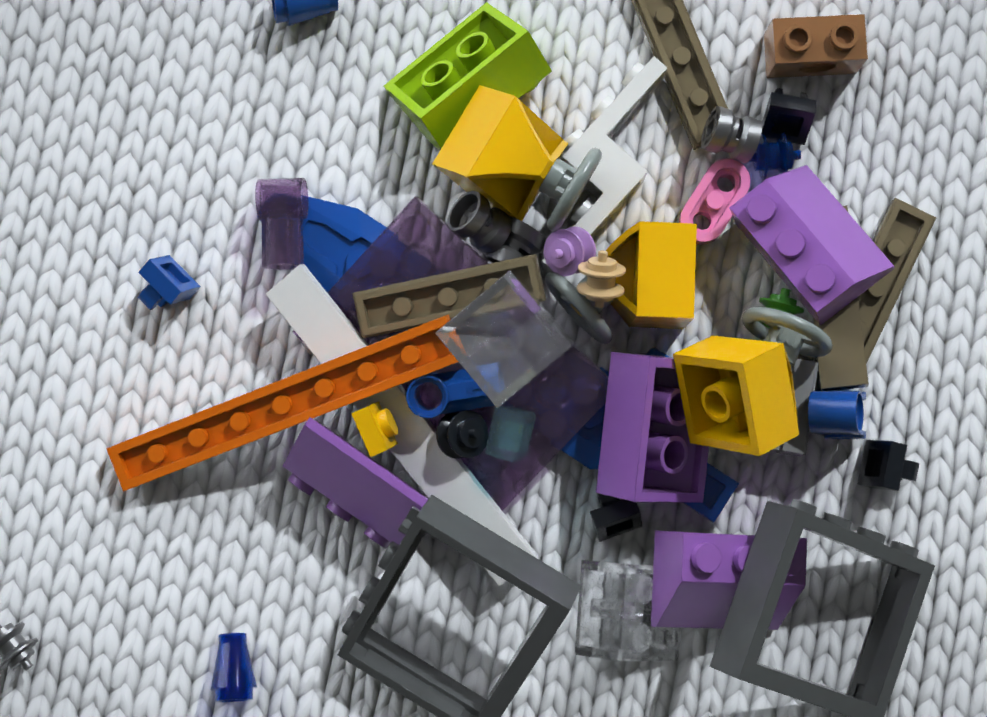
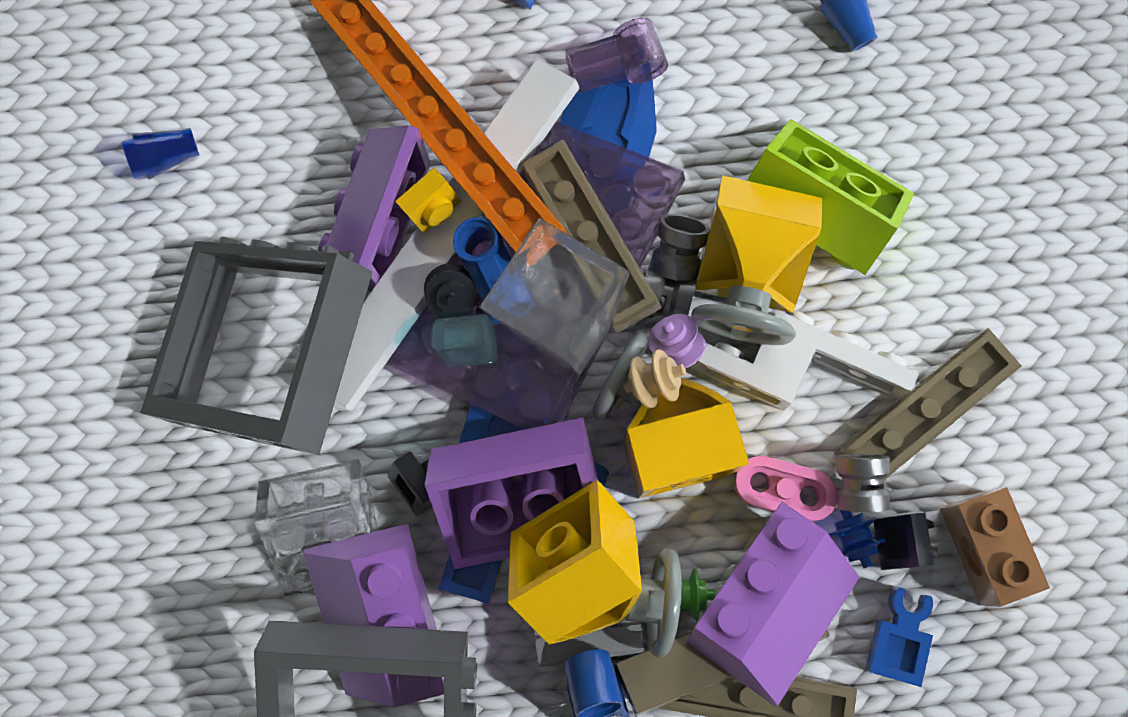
camera: 75 degrees right, 5 degrees down
none -> blue plate [865,587,933,687]

